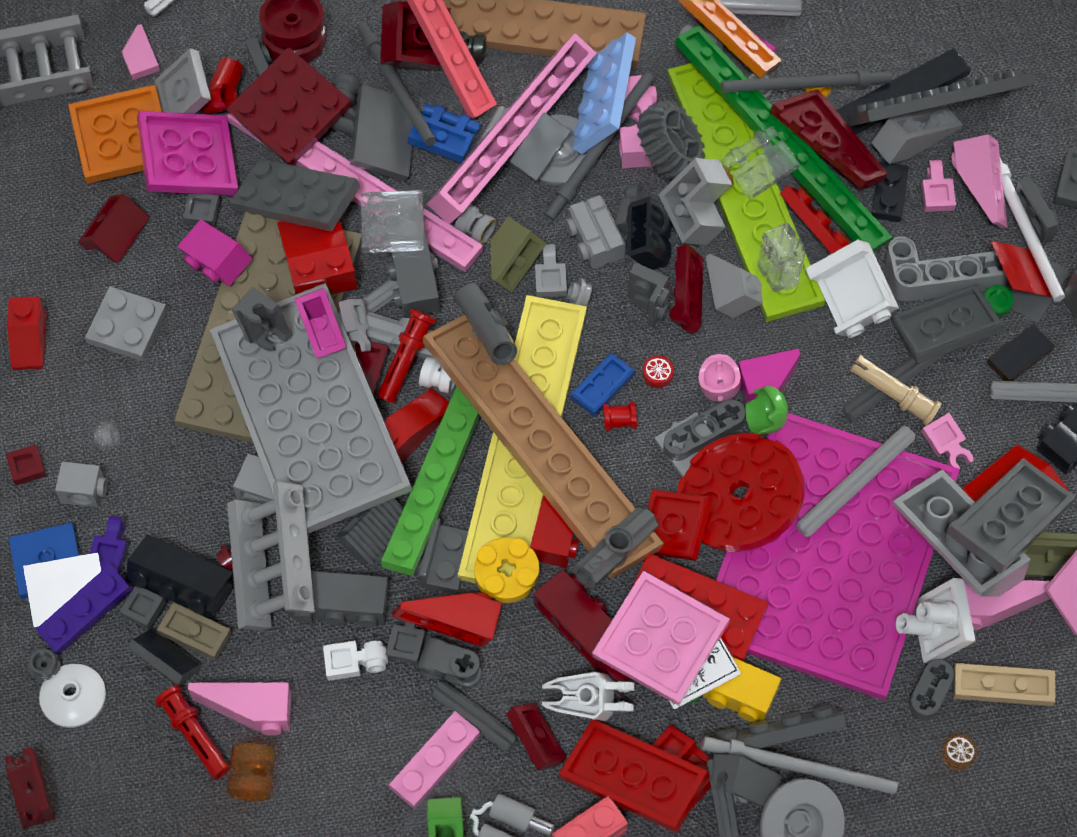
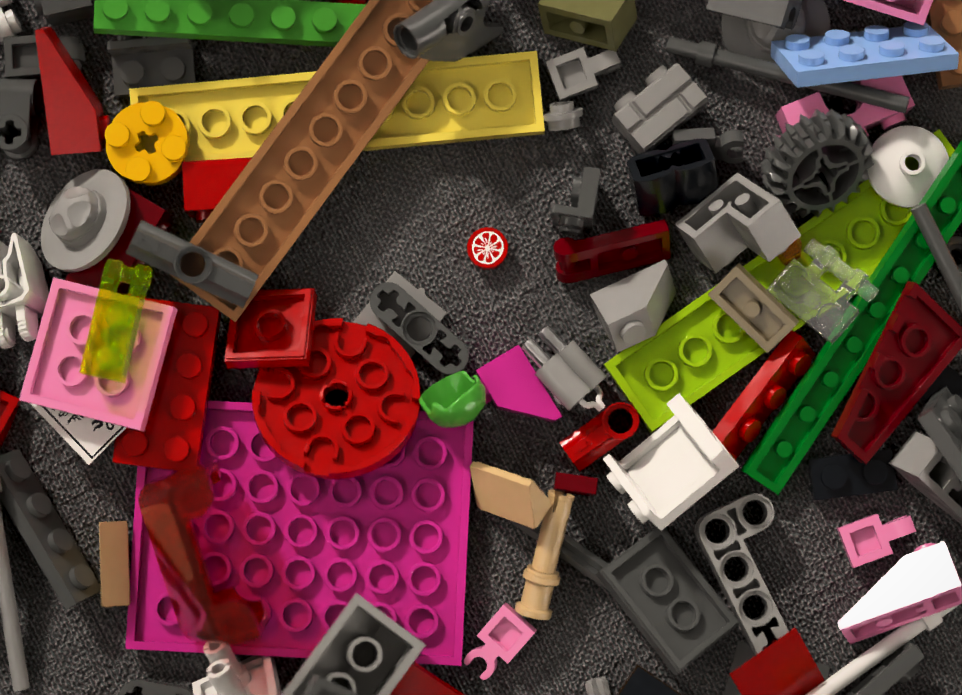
camera: 75 degrees right, 20 degrees up
blue plate [571,352,635,417] -> none
red bush [603,402,637,432] -> none
bright pink piece [698,354,741,402] -> none
yellow brick [703,657,782,722] -> none
clear brick [757,223,806,292] -> none
light grey axle [796,426,915,537] -> none
green tile [983,285,1014,317] -> none
none -> light grey hat [40,169,131,273]
none -> clear neon green plate [79,259,152,383]
none -> tan slope [99,521,130,607]
none -> clear red windscreen [138,459,268,645]
none -> tan slope [470,461,552,529]
none -> light grey piece [522,326,607,412]
none -> dark red tile [553,472,598,497]
none -> red piece [559,402,639,472]
none -> dark tan plate [708,263,799,353]
none -> white dish [867,126,949,208]

